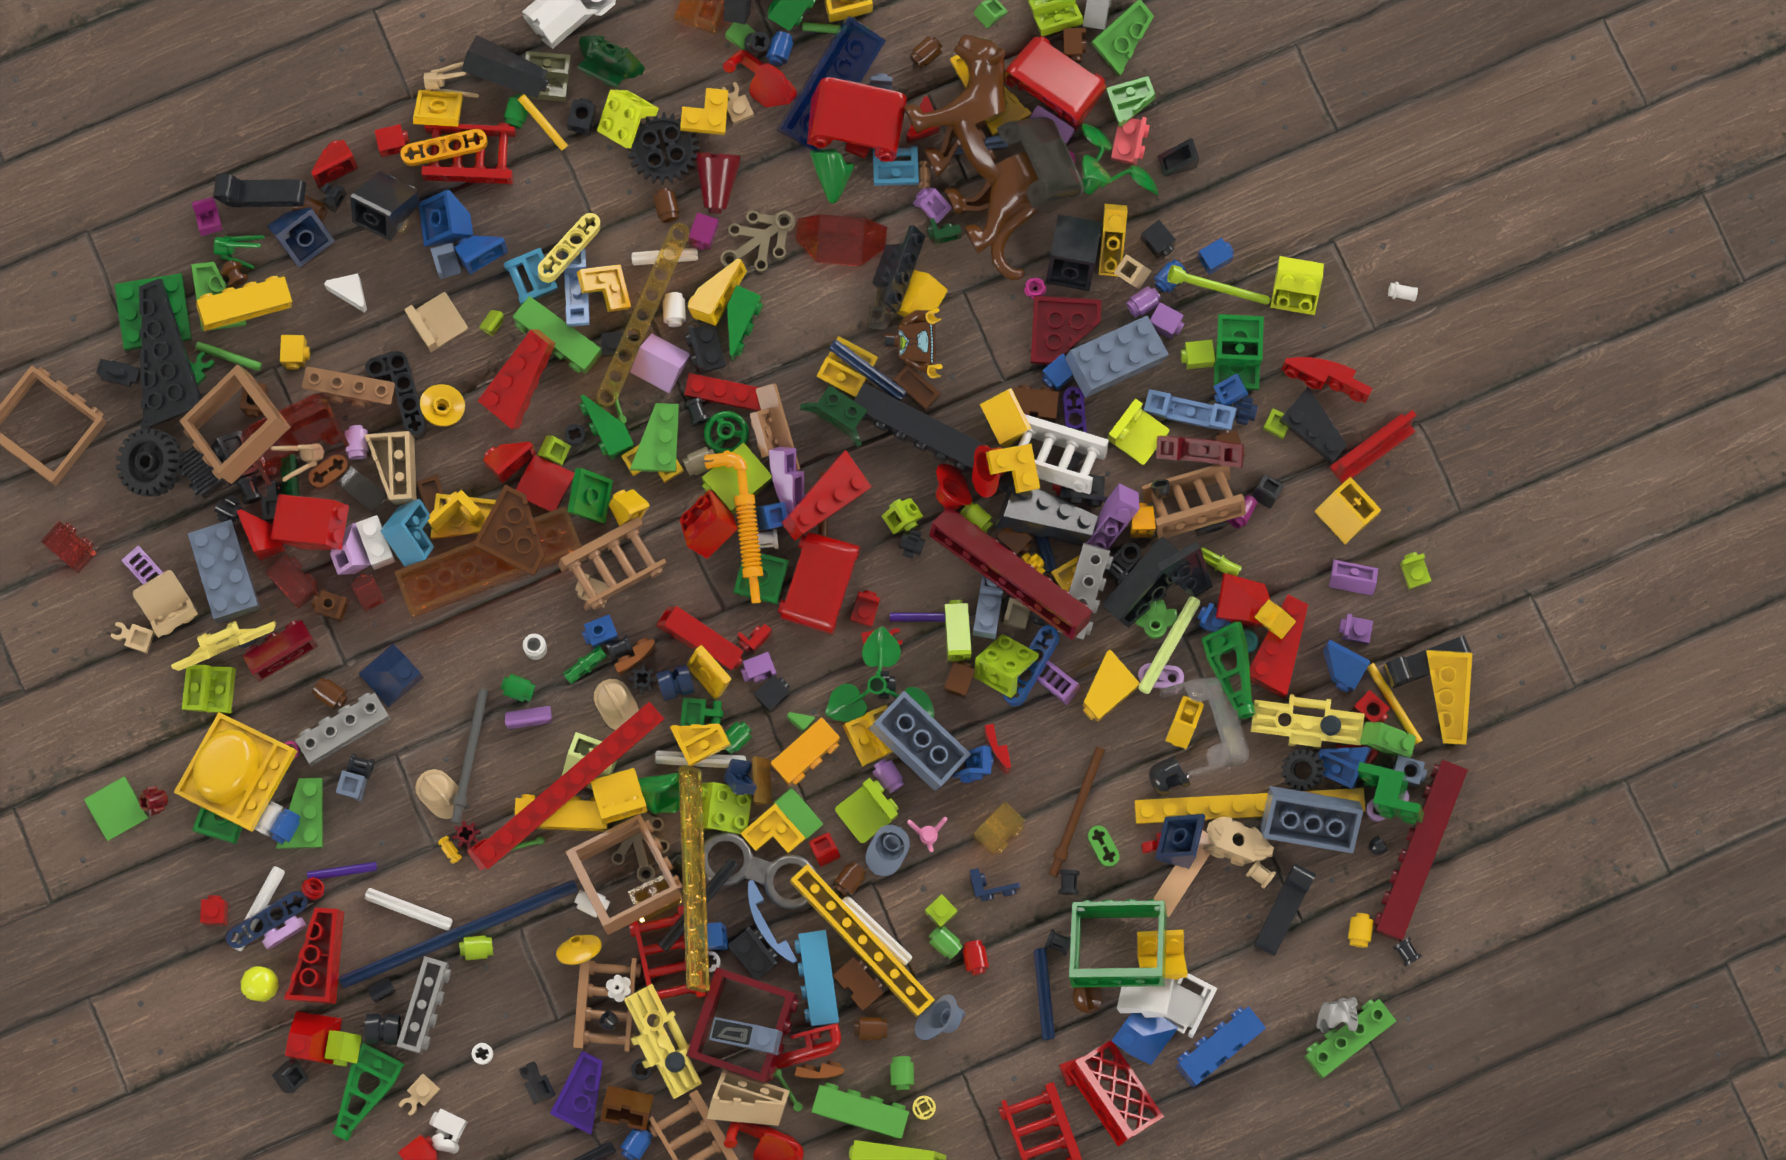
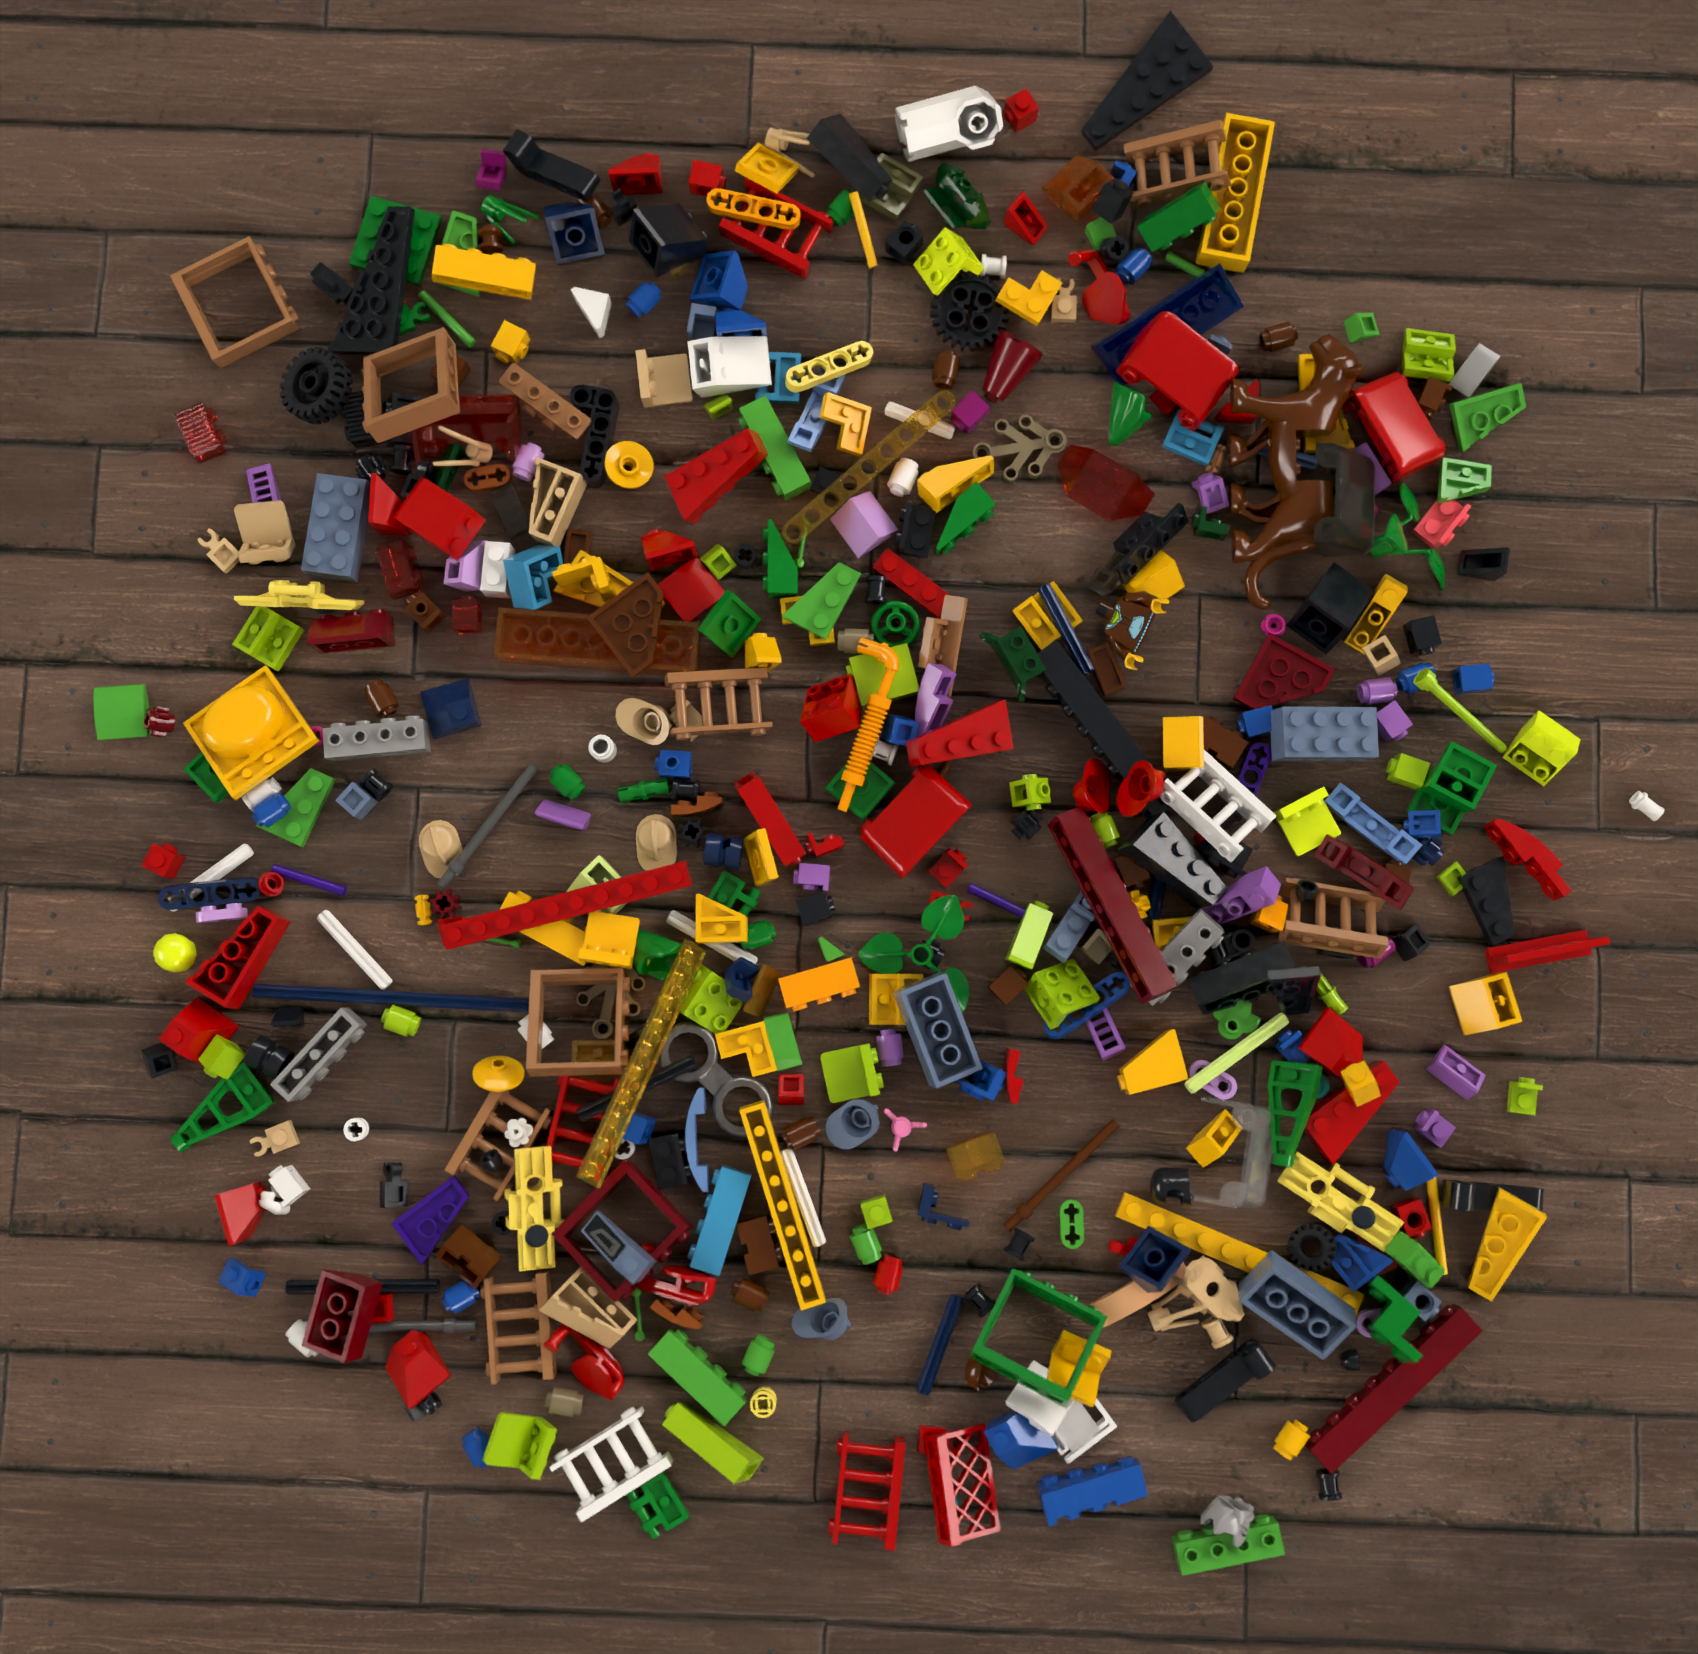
camera: 30 degrees right, 5 degrees up
yellow plate [986,444,1040,493] -> none
none -> tan piece [615,698,672,745]
none -> blue brick [625,281,661,318]
none -> white slope [688,336,772,398]
none -> white bush [980,254,1007,278]
none -> red slope [1004,191,1049,245]
none -> tan plant [1147,1289,1209,1332]

